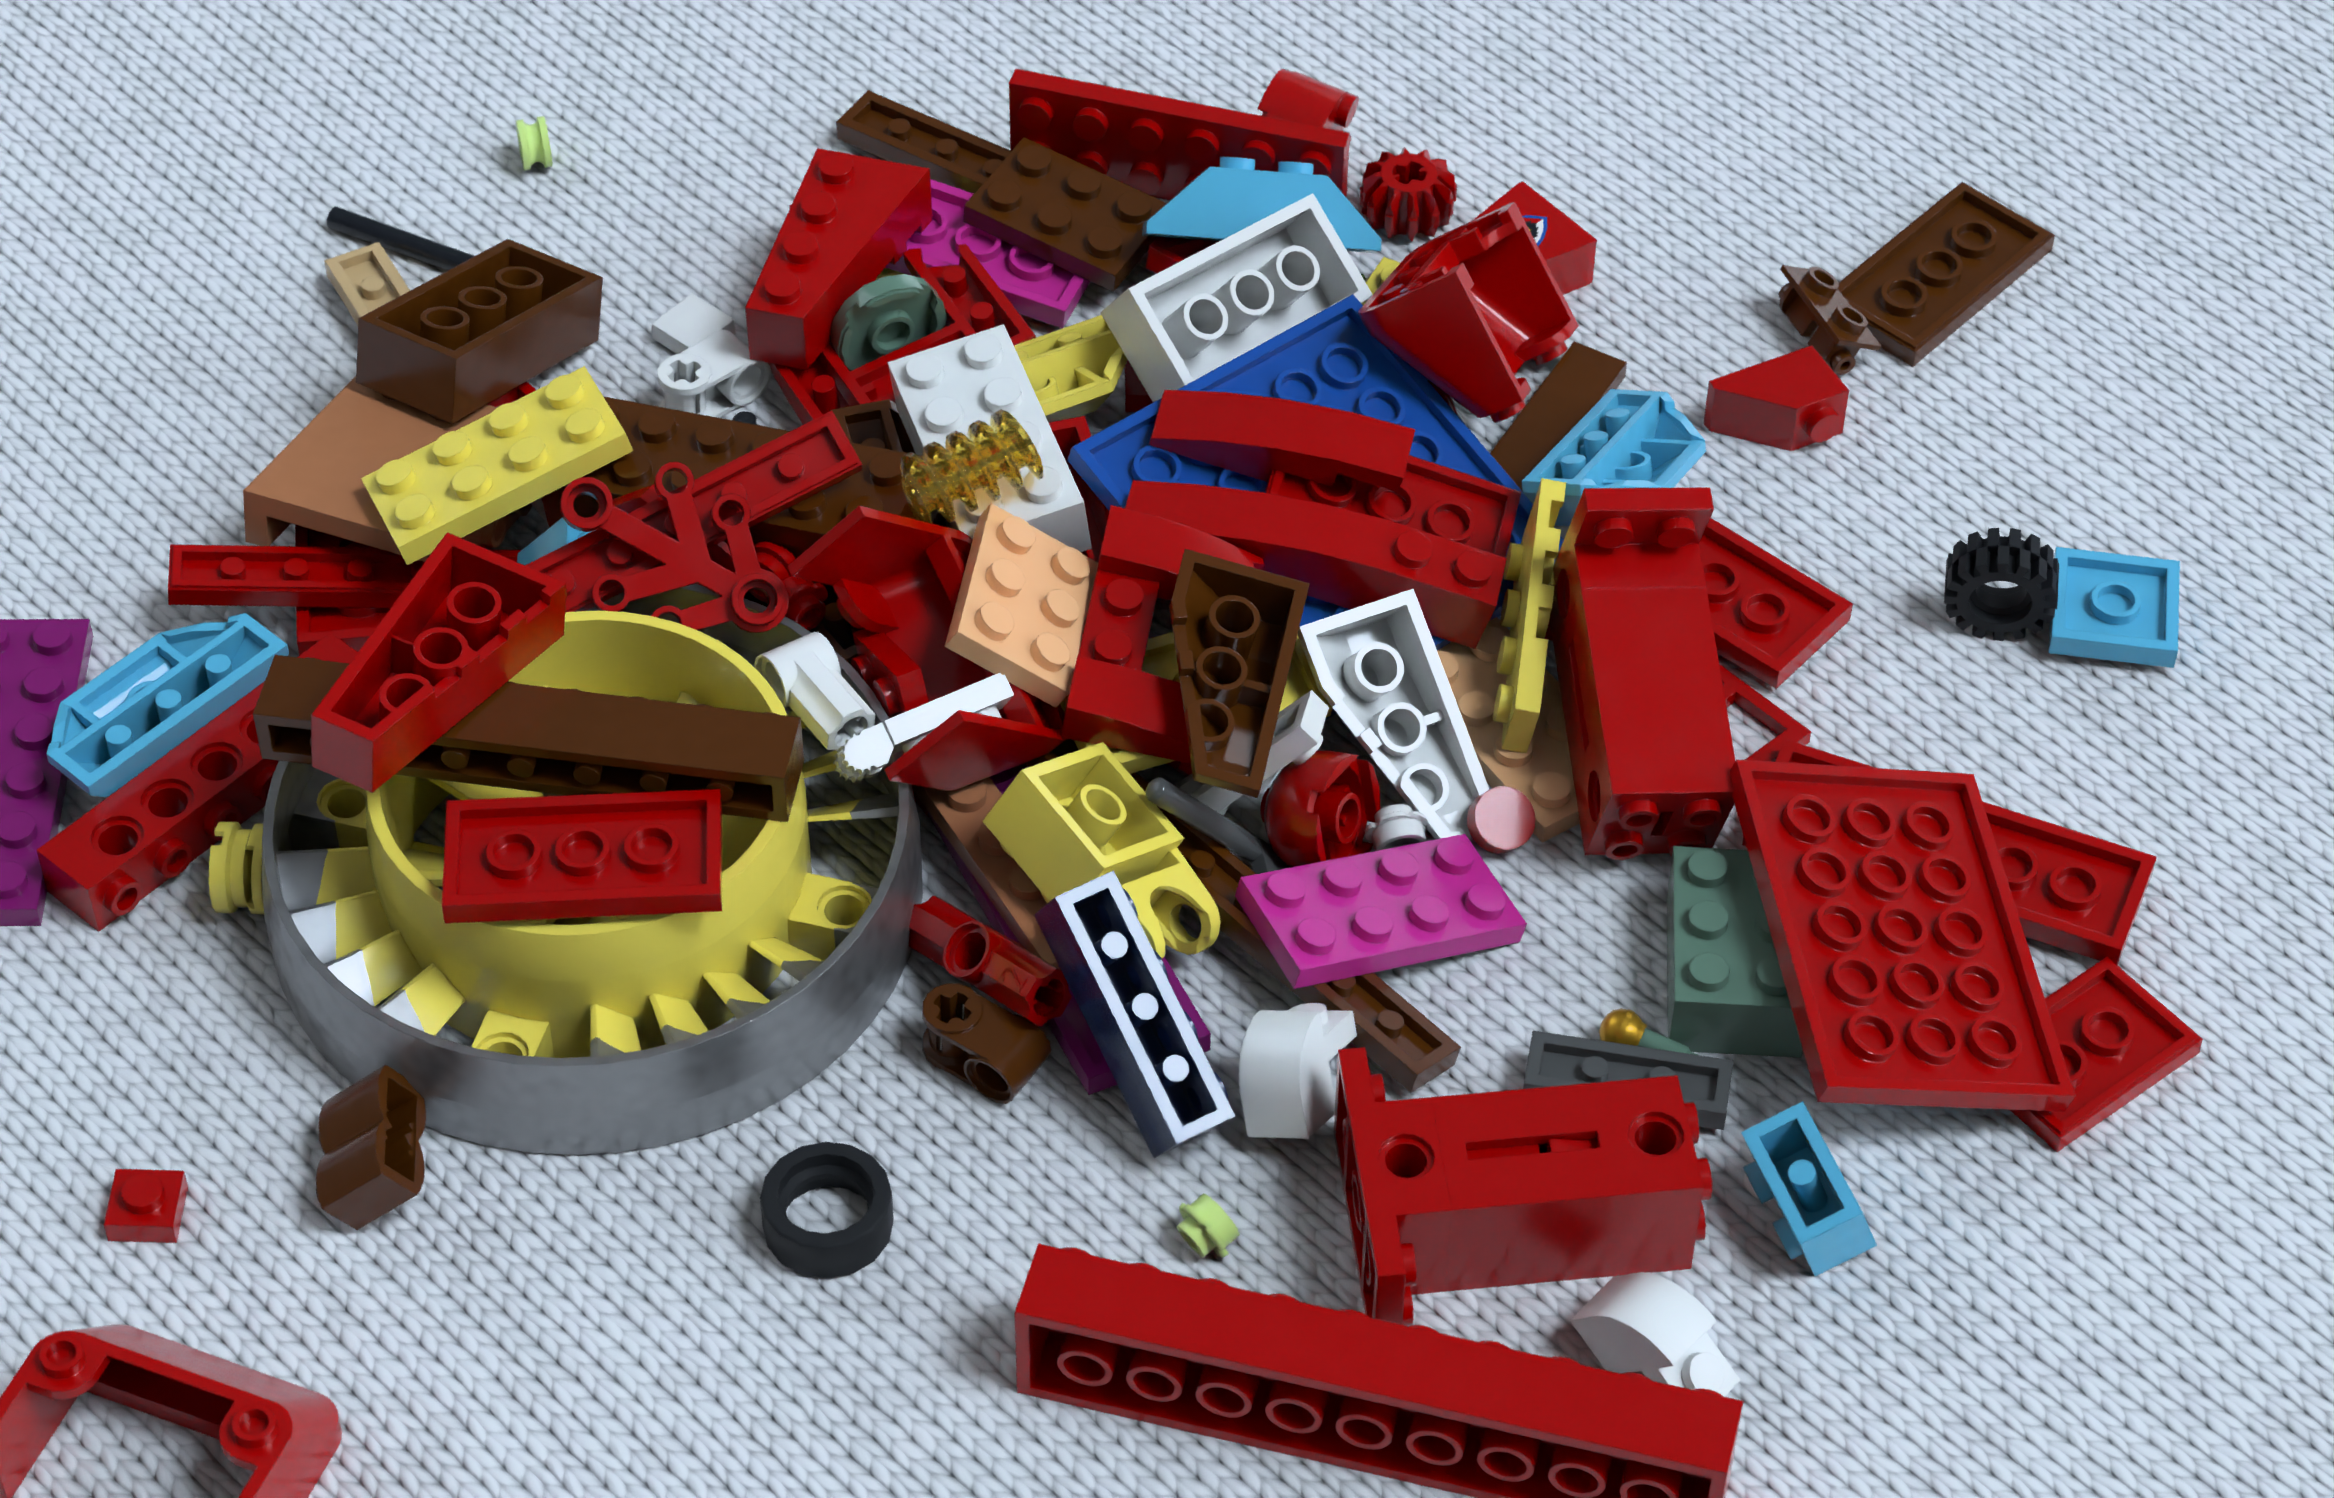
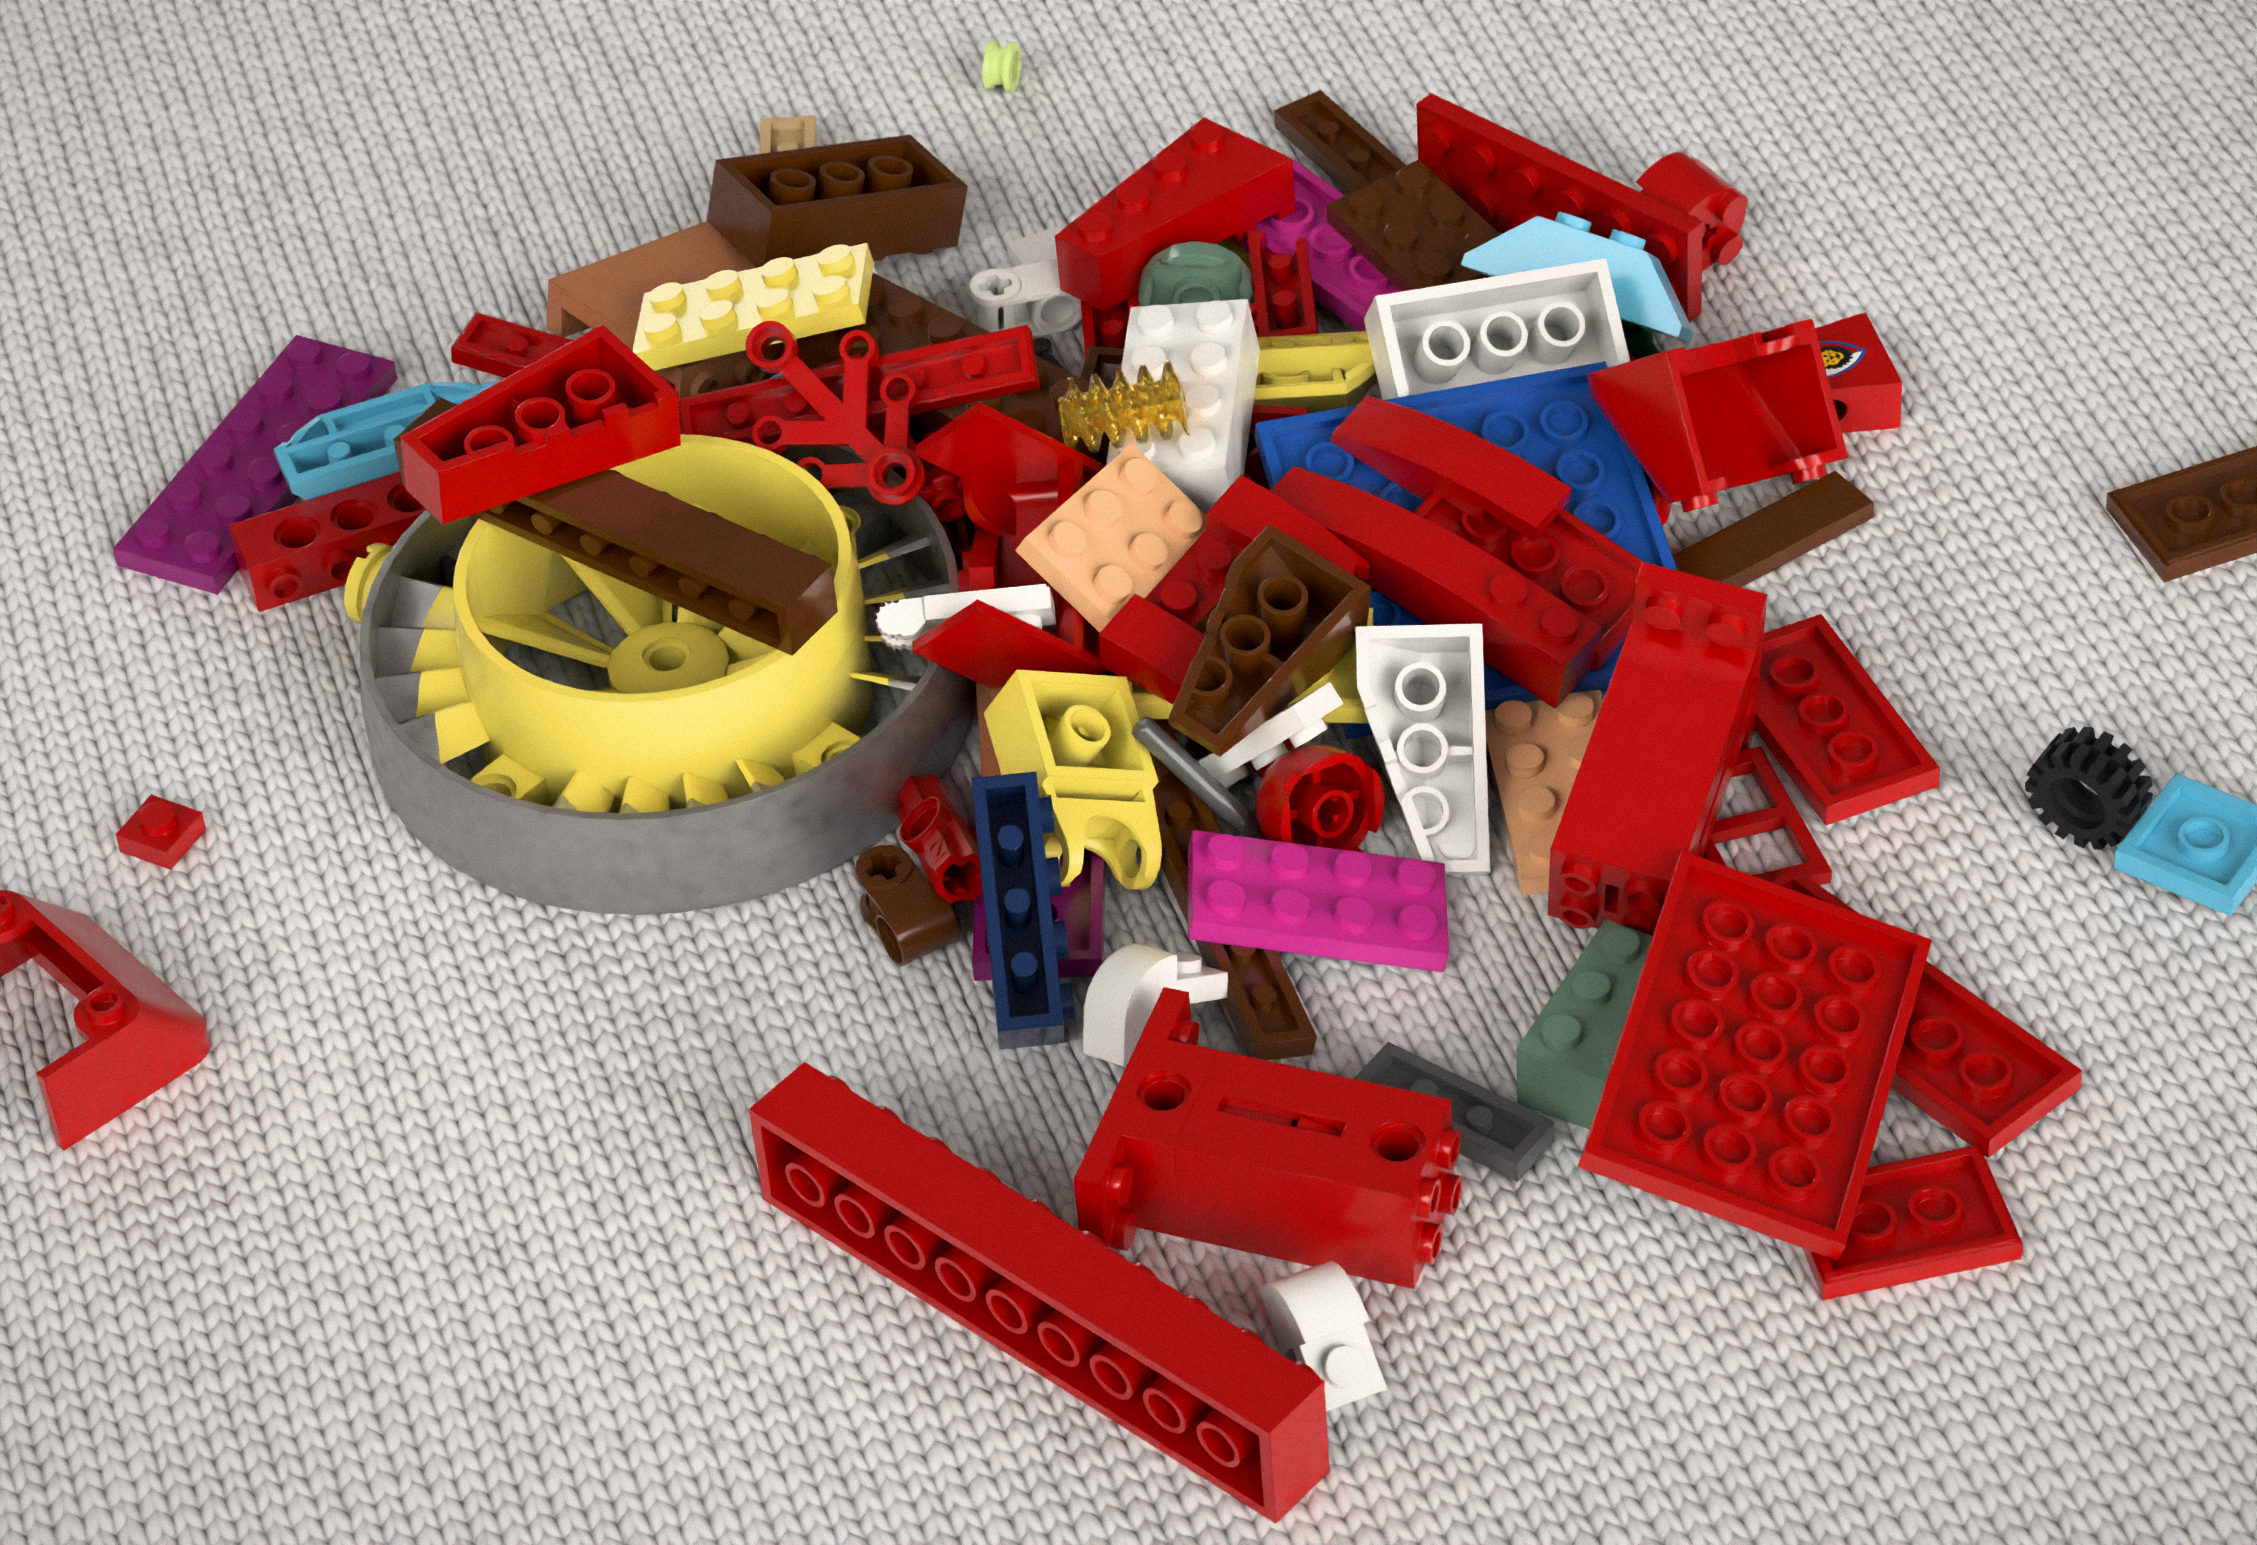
camera: 30 degrees right, 5 degrees down
reddish brown brick [316,1065,426,1230] -> none
black bar [327,206,474,271] -> none
red plate [442,789,722,923] -> none
white piece [754,632,875,753] -> none
black tyre [760,1142,894,1278] -> none
yellowish green plate [1176,1193,1240,1258] -> none
red gear [1359,147,1457,242] -> none
white plate [1365,804,1428,851] -> none
tile [1467,786,1535,854] -> none
light yellow wing [1493,478,1566,753] -> none
medium azure wedge [1522,389,1706,526] -> none
pearl gold piece [1599,1008,1698,1055] -> none
red slope [1703,345,1849,451] -> none
medium azure brick [1741,1101,1877,1276] -> none
reddish brown hinge [1779,265,1882,375] -> none

